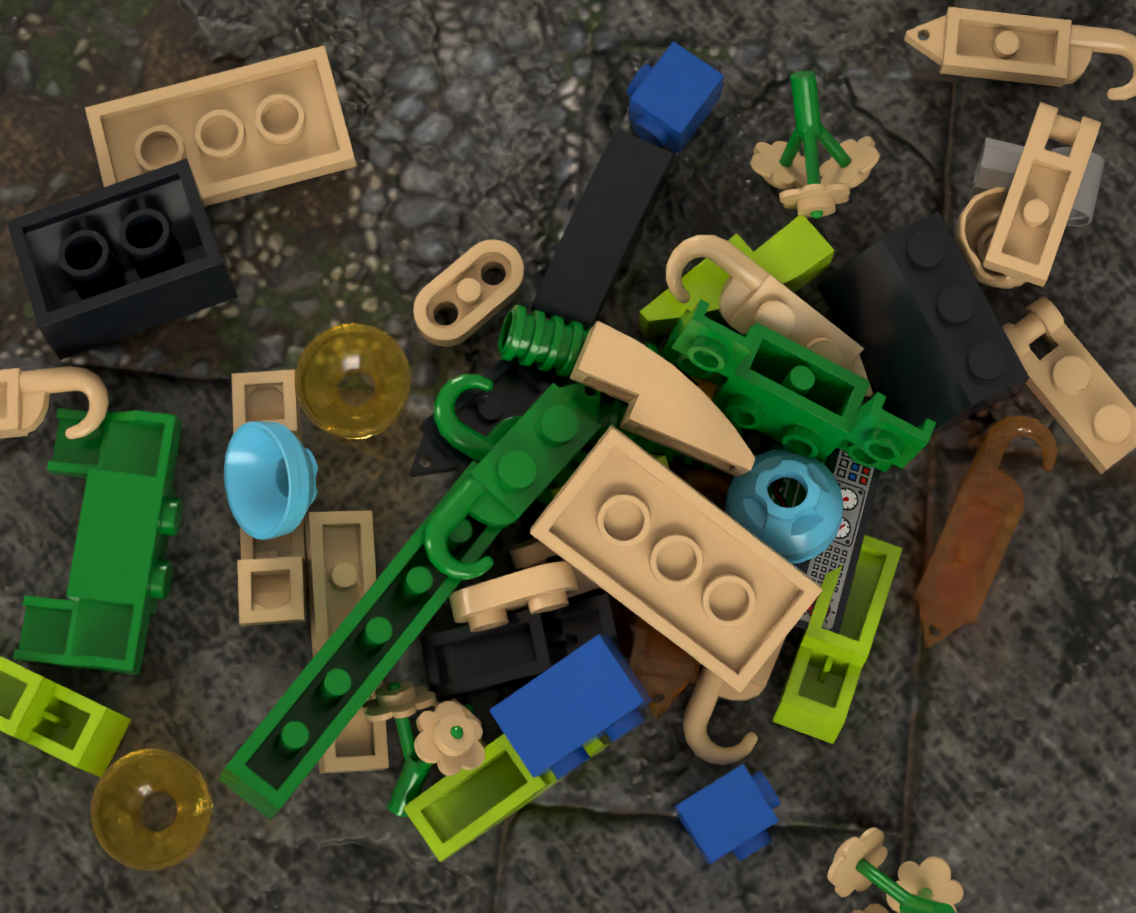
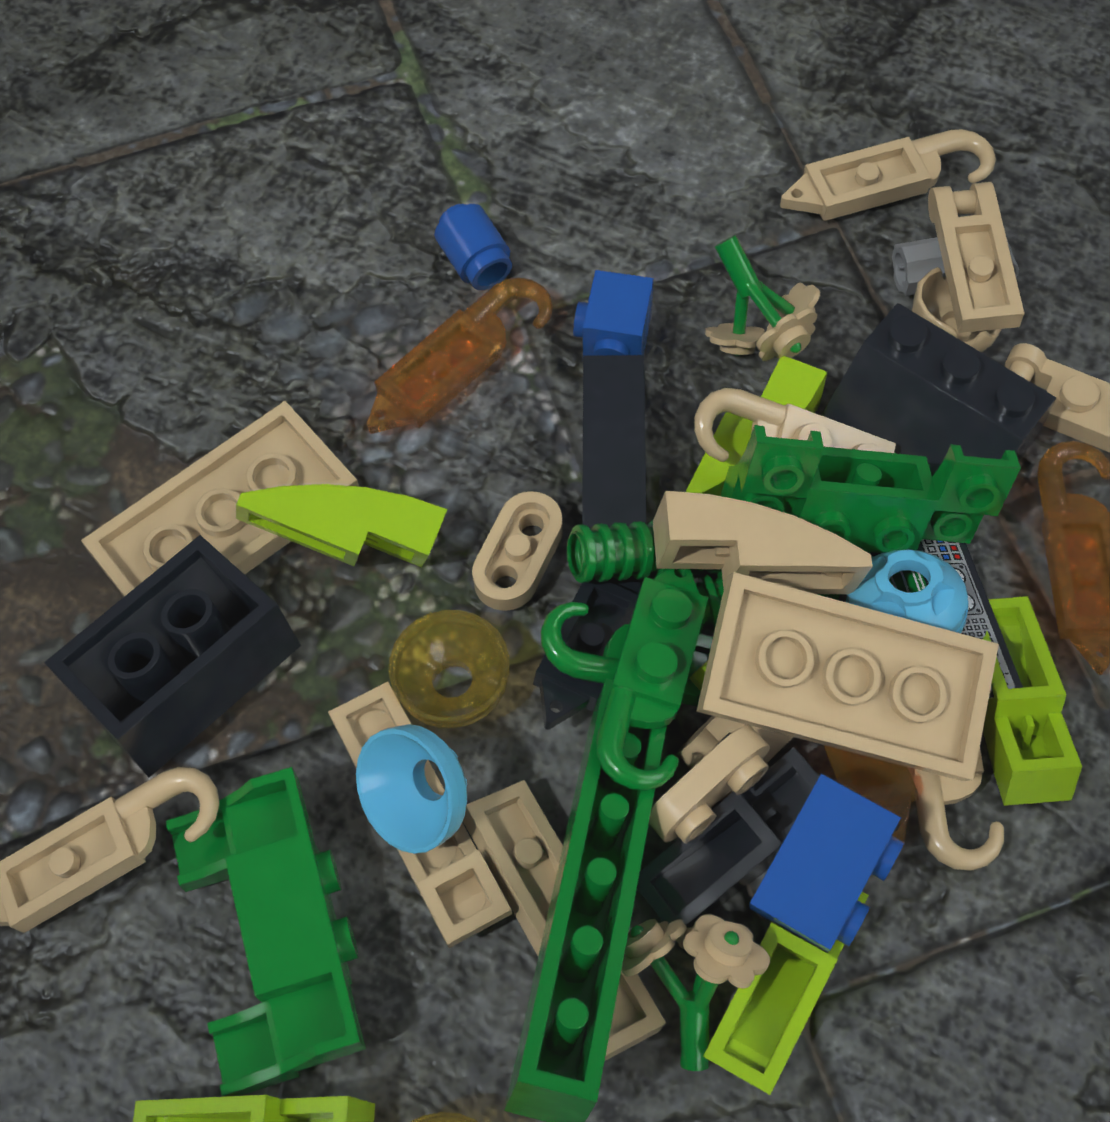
camera: 25 degrees left, 15 degrees down
blue brick [673,764,781,865] -> none
none -> lime slope [236,484,447,568]
none -> clear orange plate [367,277,553,434]

